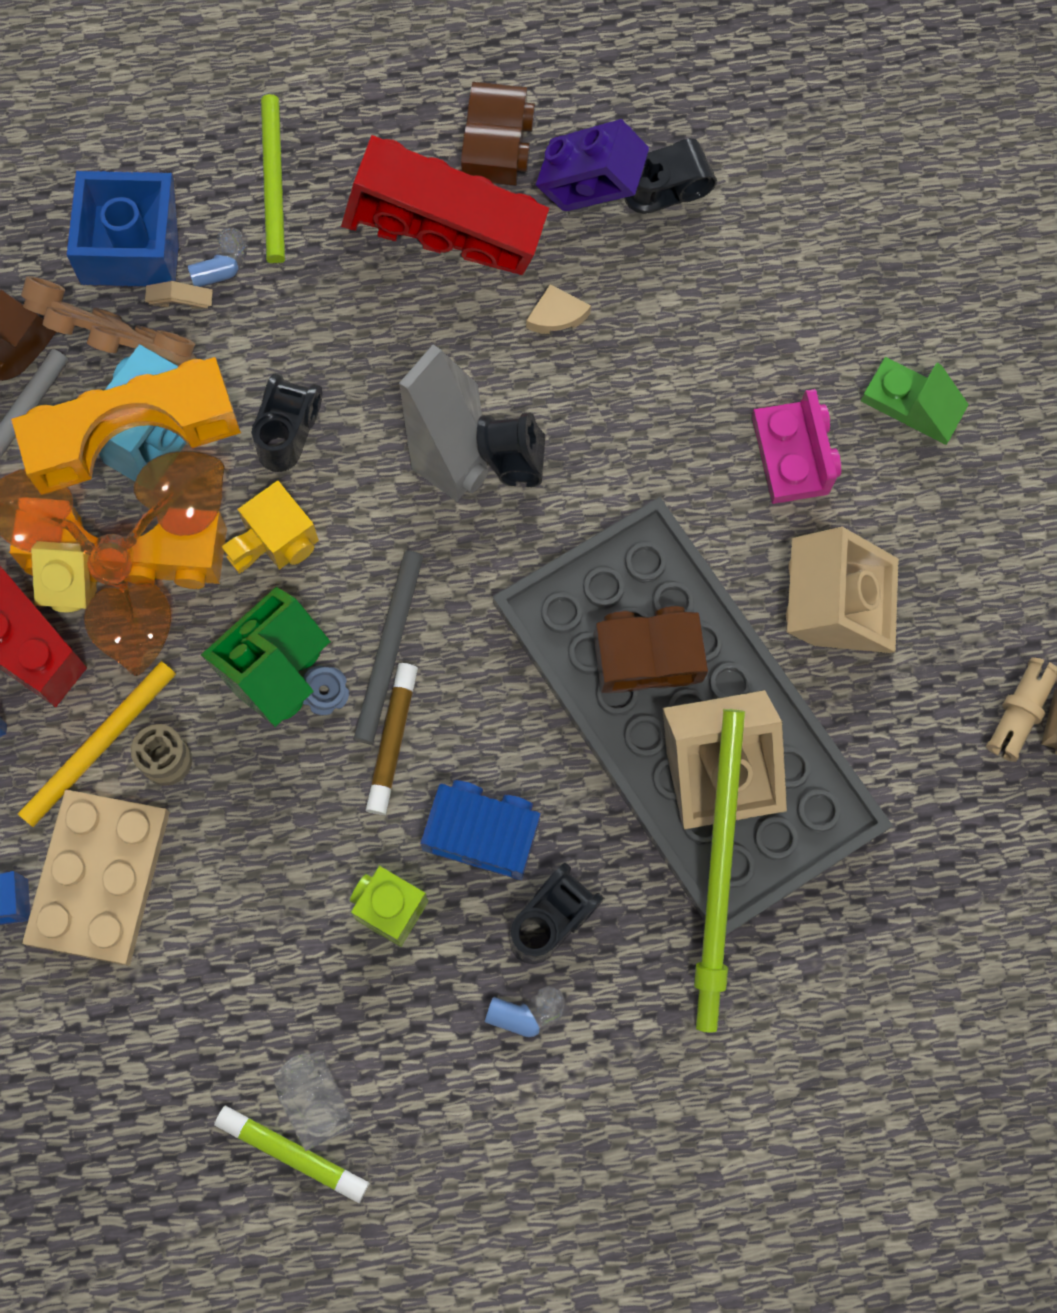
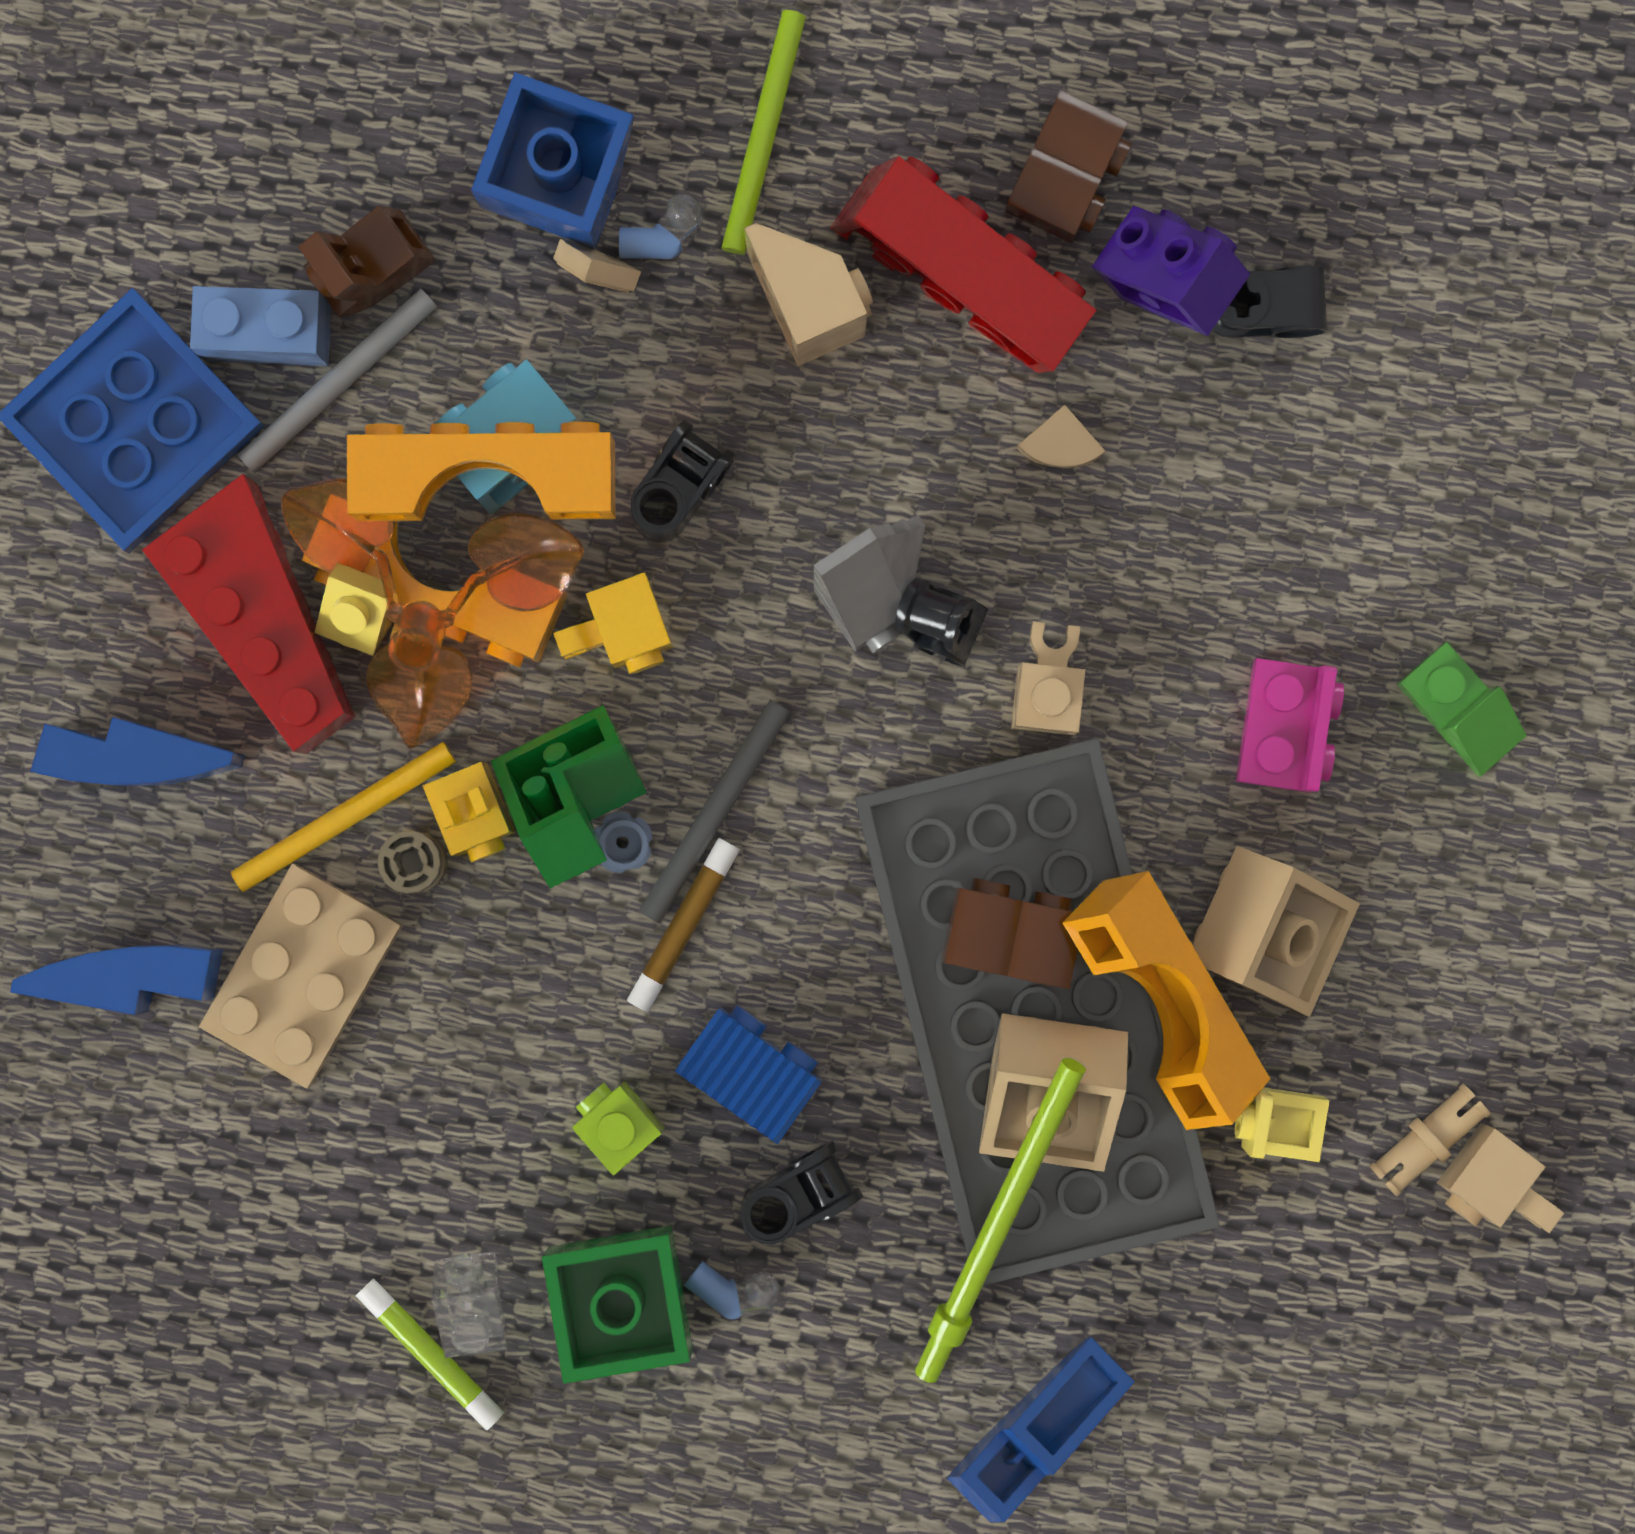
camera: 20 degrees right, 15 degrees up
medium nougat plant [21,276,196,367] -> none
none -> yellow brick [422,762,516,863]
none -> green brick [542,1225,693,1384]
none -> tan slope [744,223,873,366]
none -> blue slope [946,1337,1135,1523]
none -> tan brick [1011,621,1086,736]
none -> light orange arch [1063,871,1270,1130]
none -> light yellow bracket [1235,1087,1330,1162]

